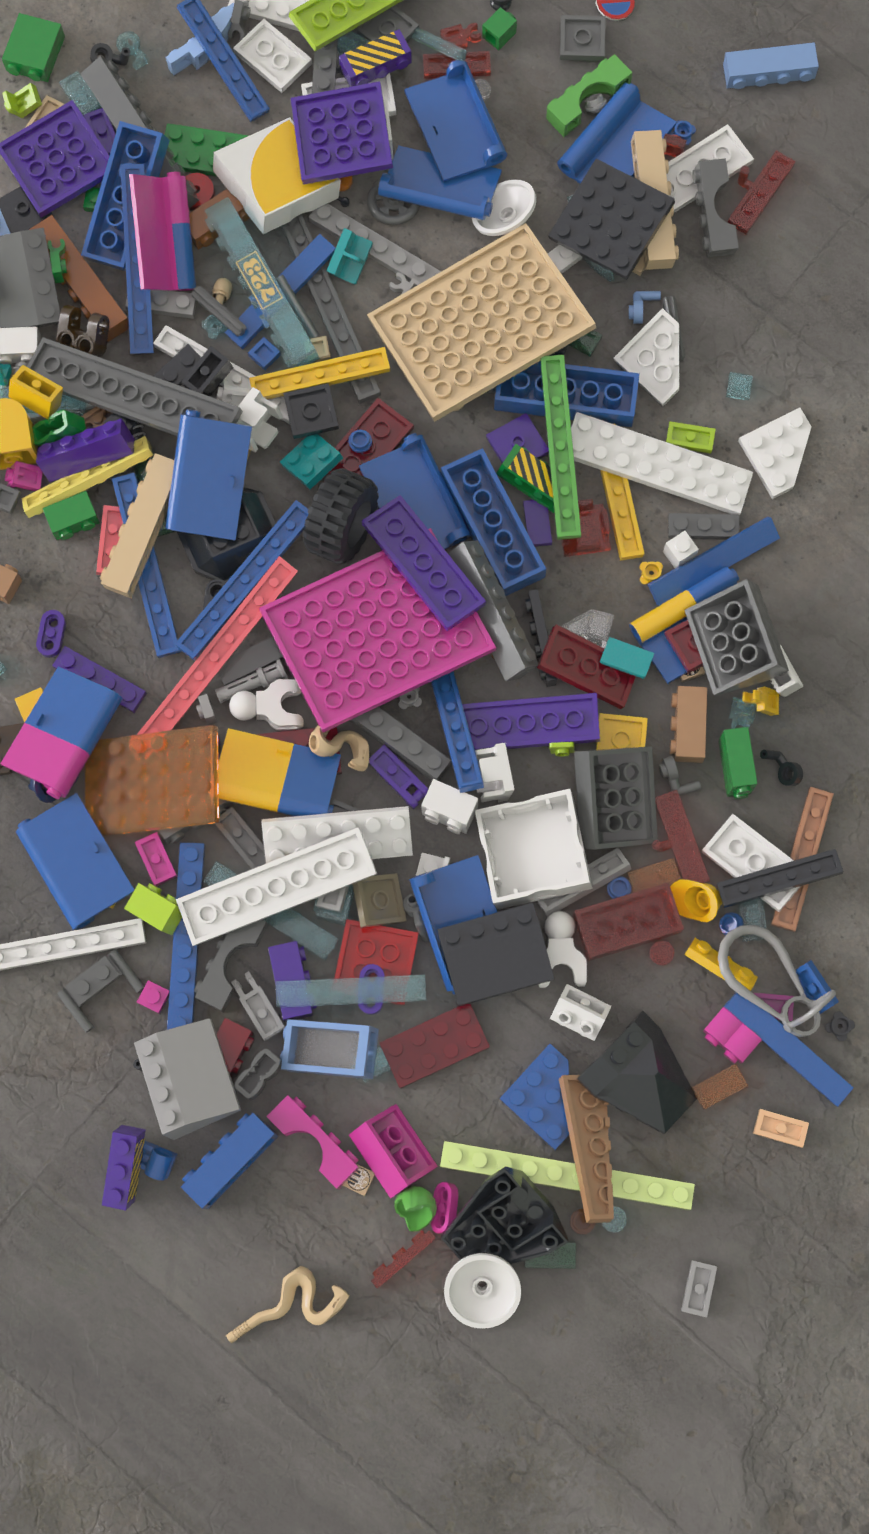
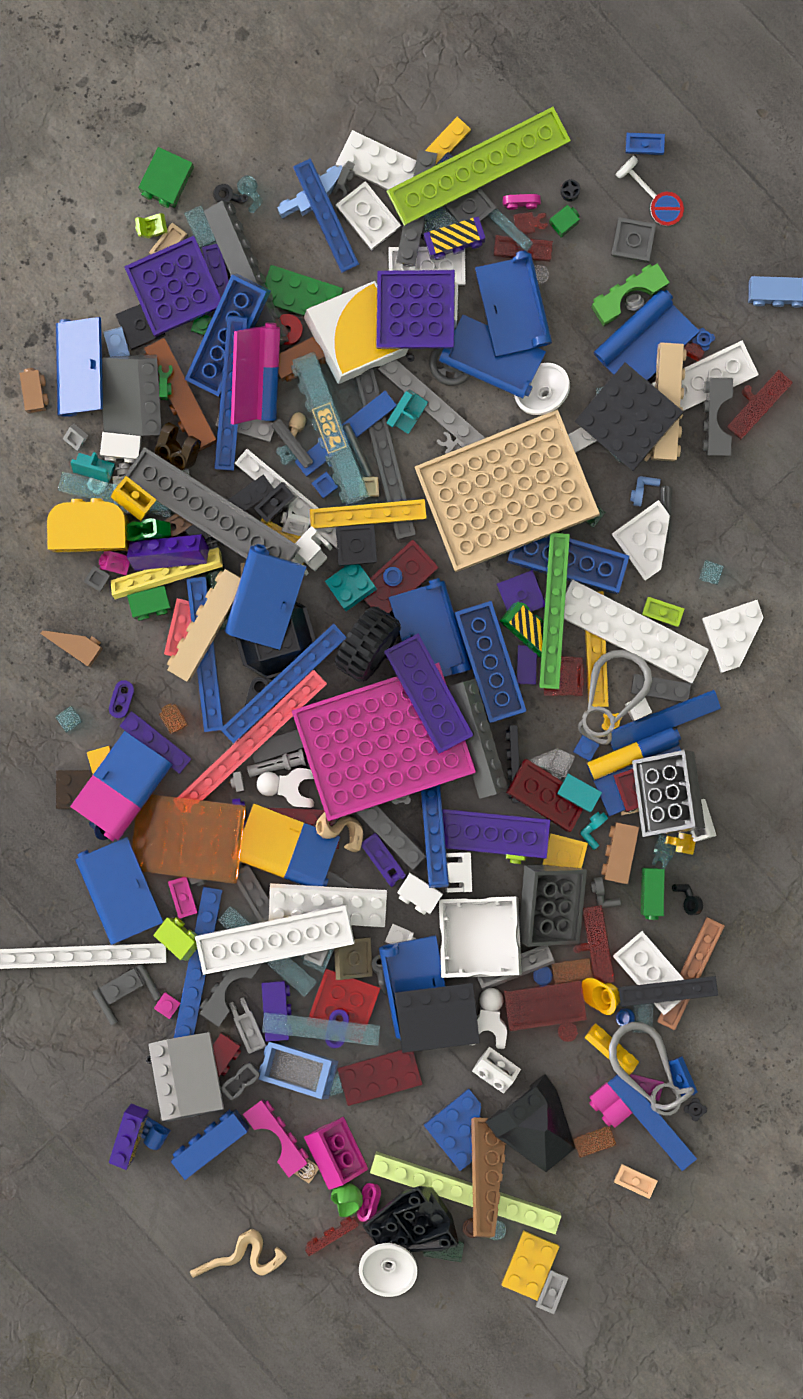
camera: 10 degrees right, 10 degrees up
none -> clear orange brick [159,703,189,734]
none -> yellow plate [501,1230,560,1301]
none -> dark pink plate [502,194,541,210]
none -> blue plate [573,735,599,761]
none -> light grey animal [578,650,652,745]
none -> teal plate [580,812,608,850]

